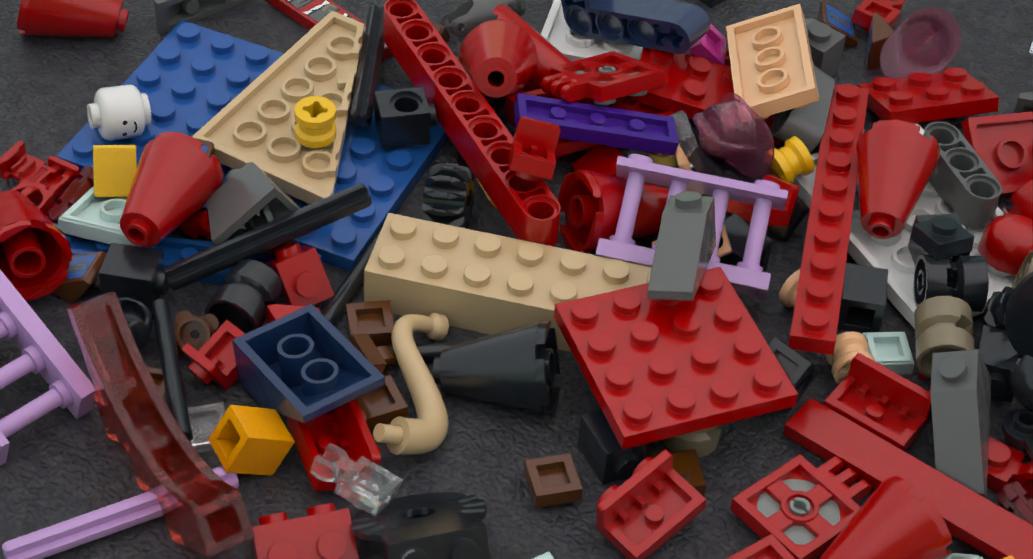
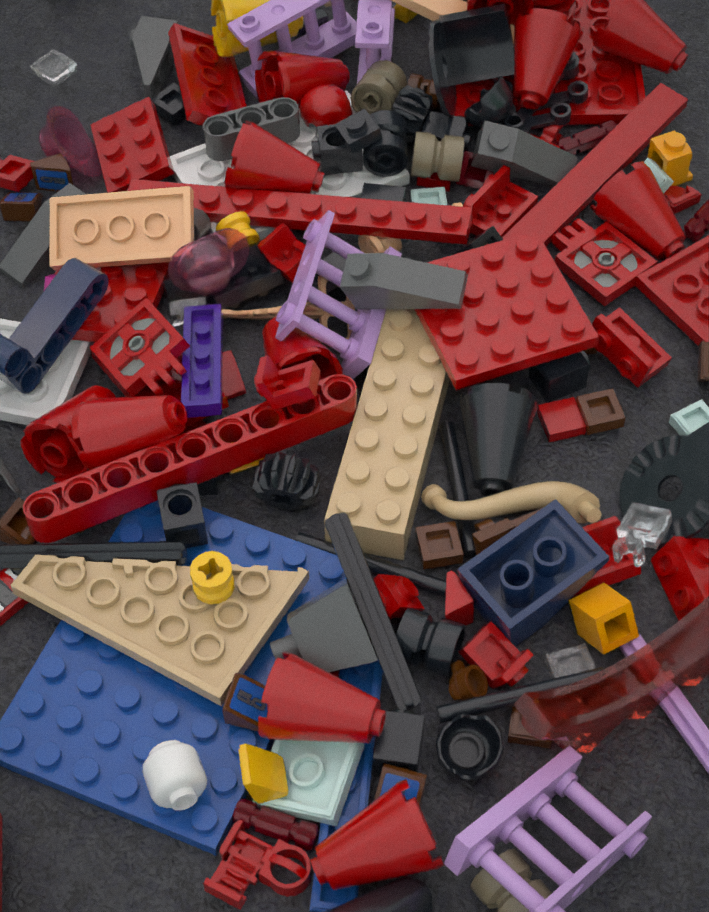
camera: 85 degrees left, 10 degrees up
none -> red tile [537,397,587,442]

